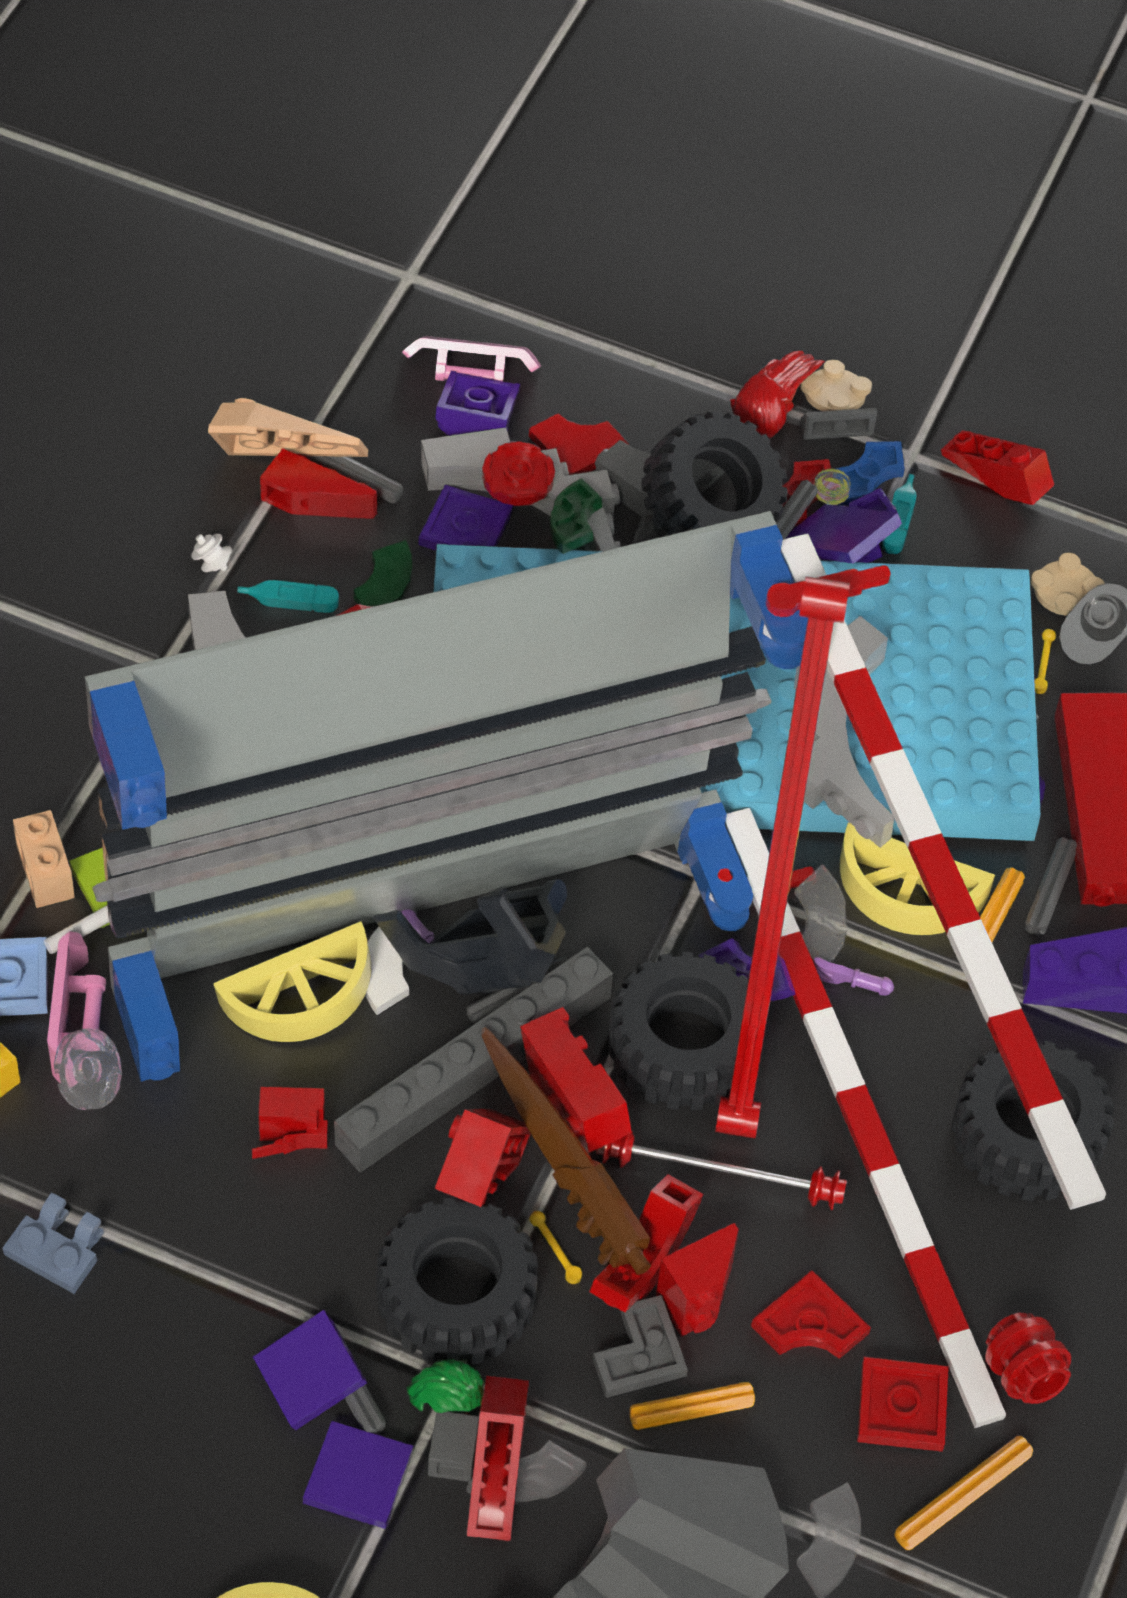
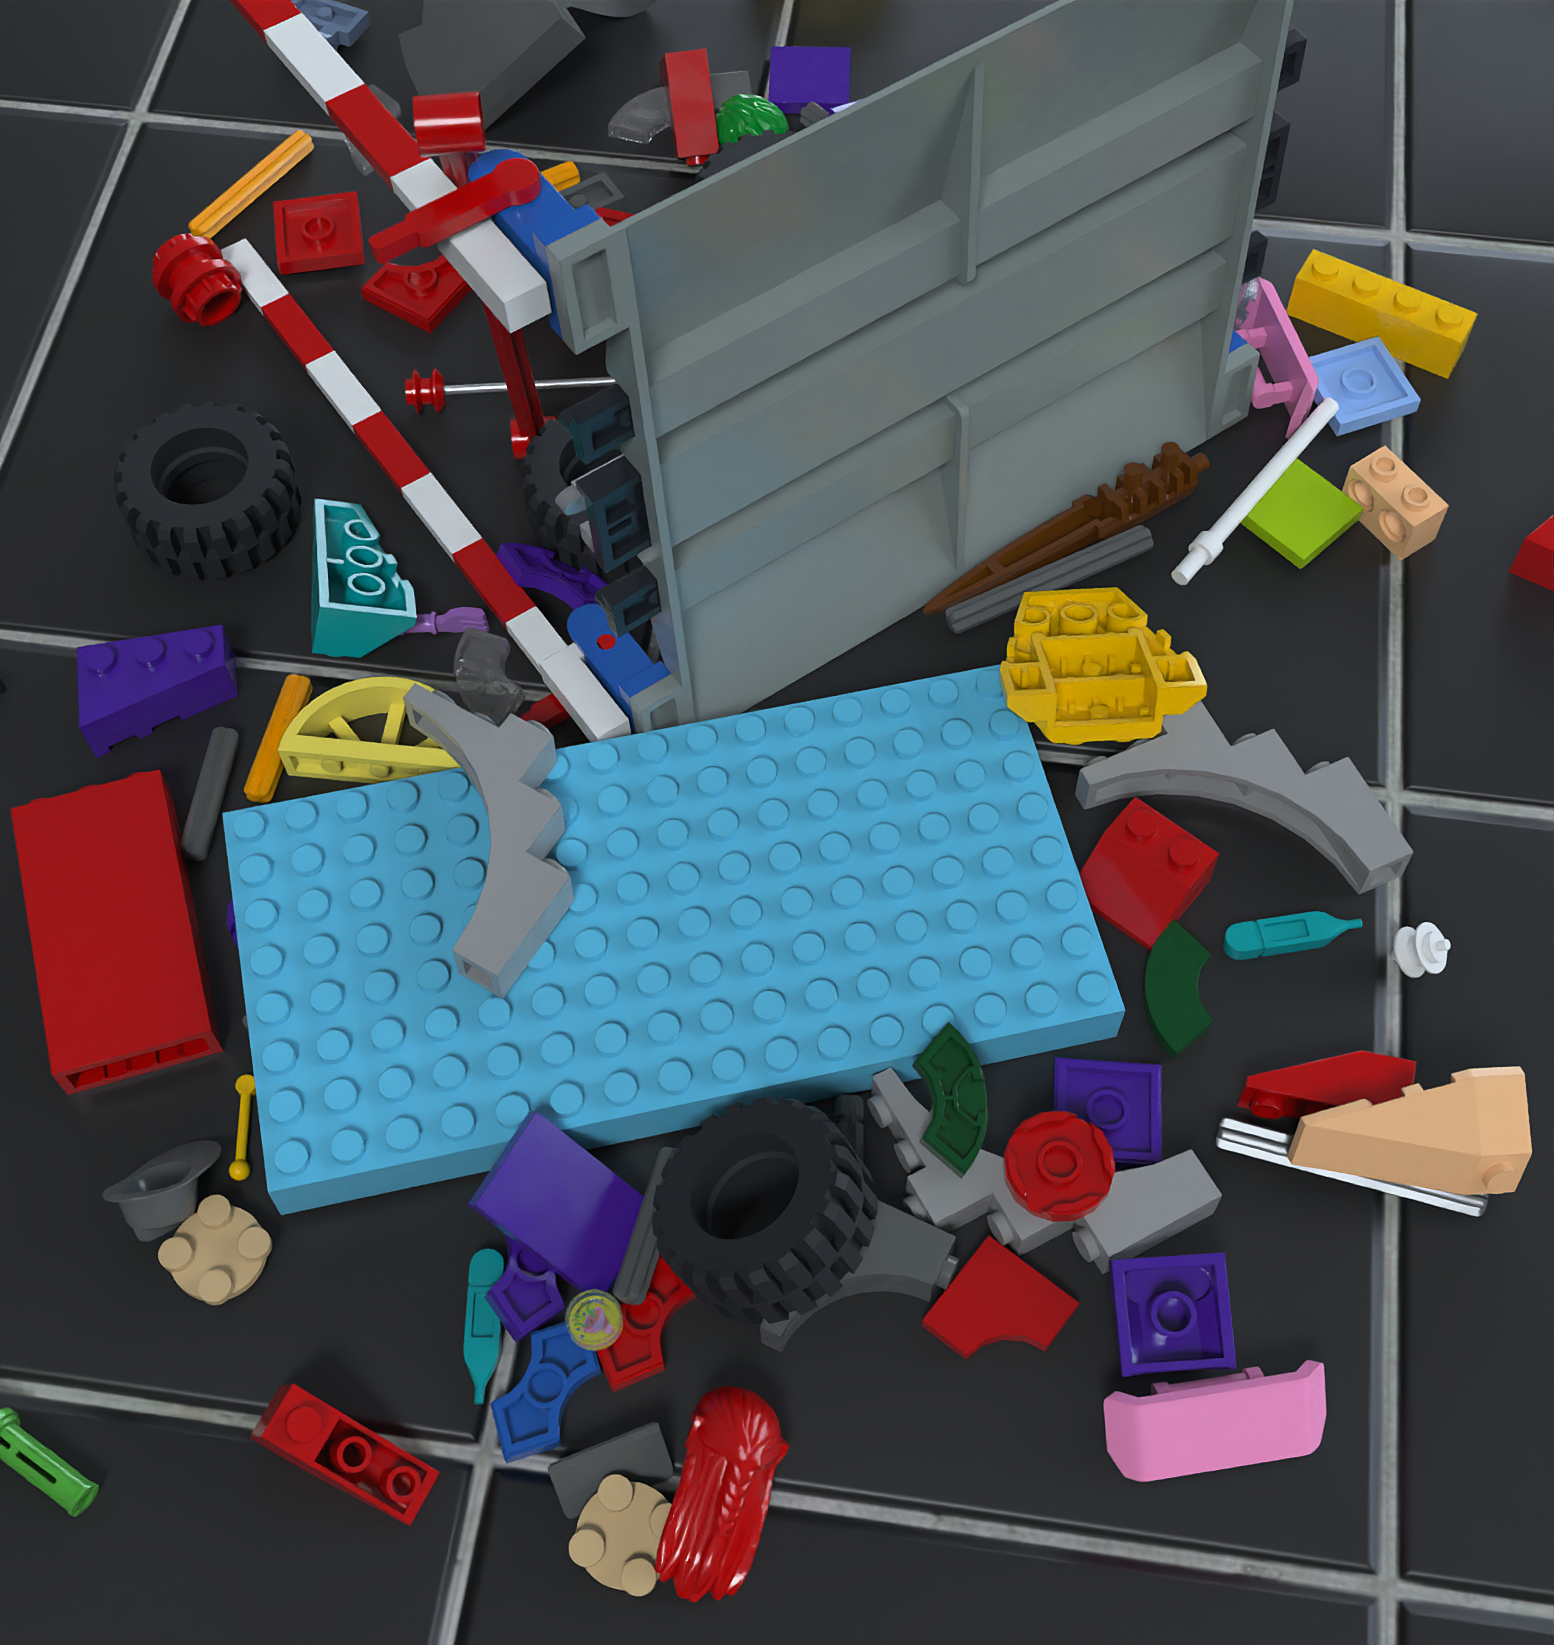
camera: 170 degrees right, 5 degrees up
none -> teal wedge [311,499,417,658]

